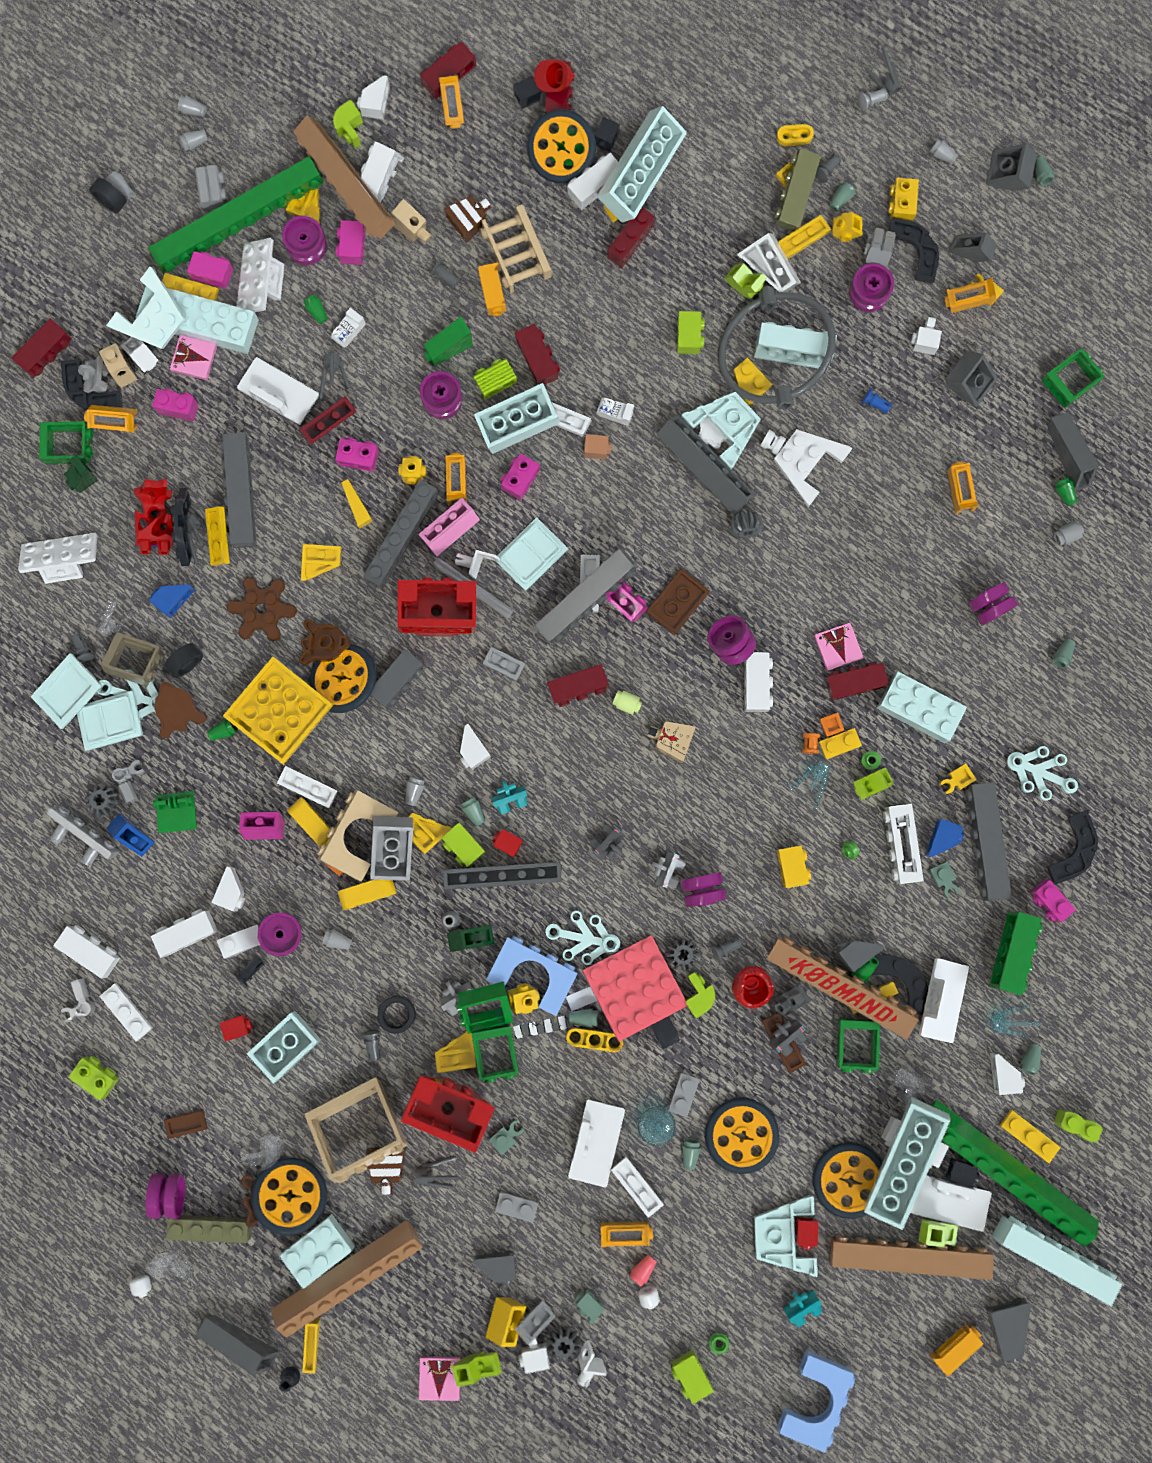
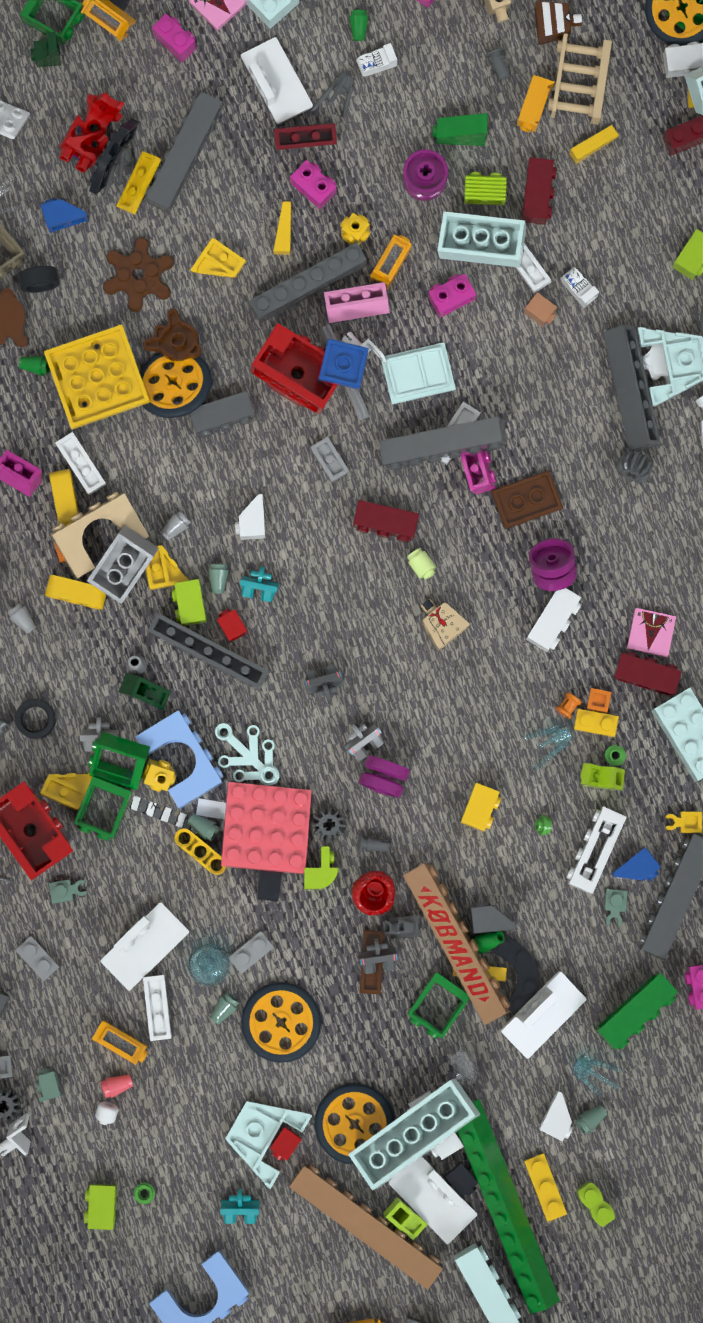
camera: 30 degrees right, 0 degrees up
none -> blue tile [318,338,369,390]
none -> yellow piece [569,125,619,164]

